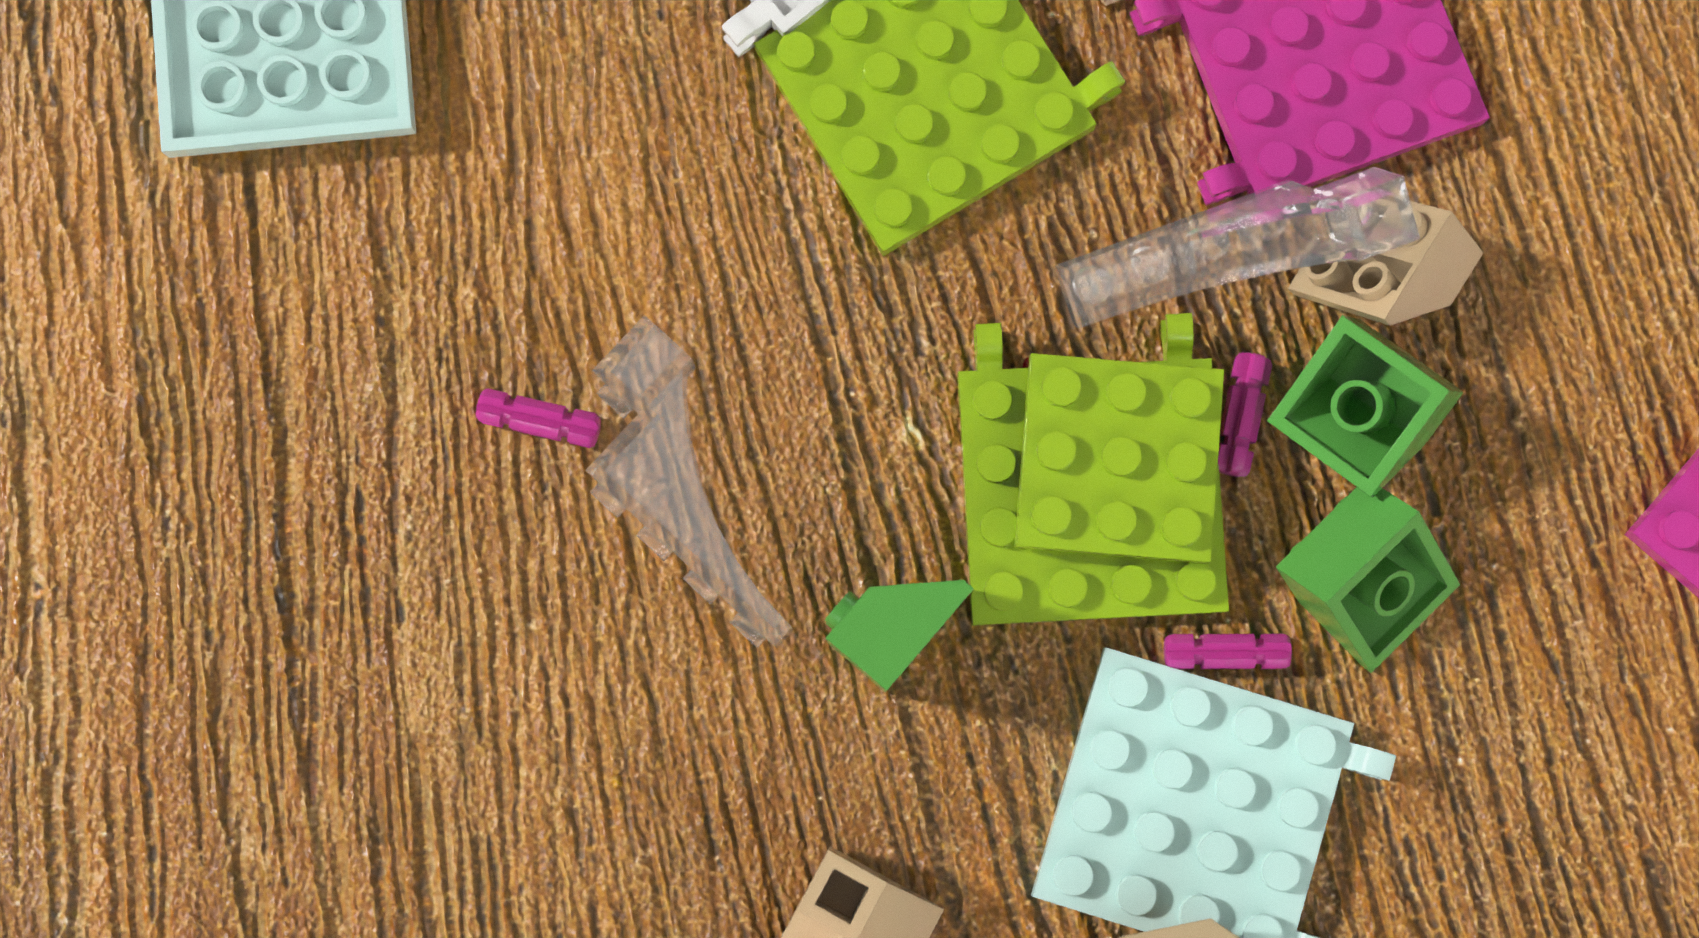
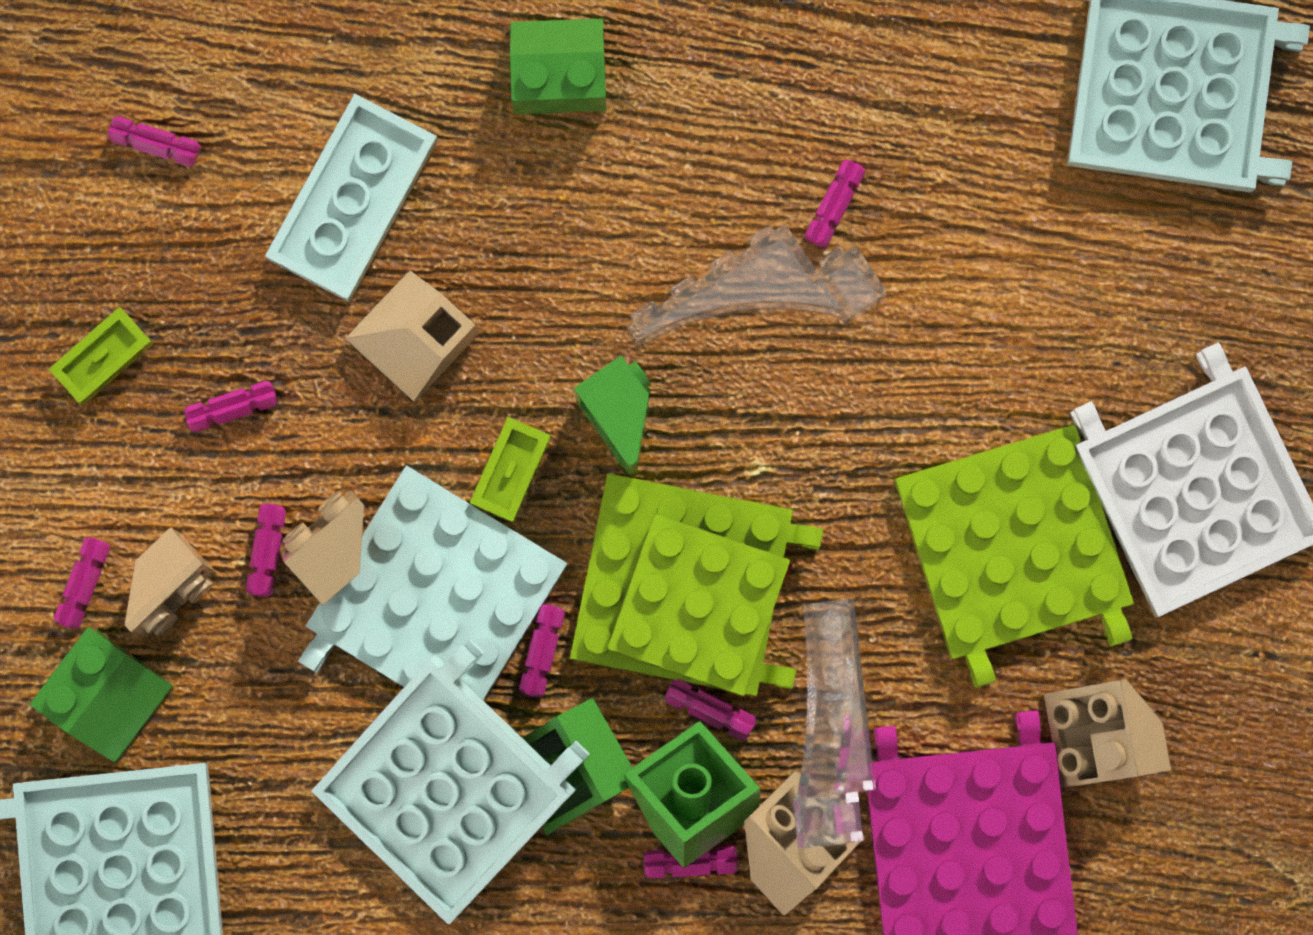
camera: 100 degrees right, 0 degrees up
none -> light aqua plate [311,639,590,925]
none -> lime plate [470,417,552,524]
none -> bright green slope [510,18,607,115]
none -> dark pink axle [644,845,738,878]

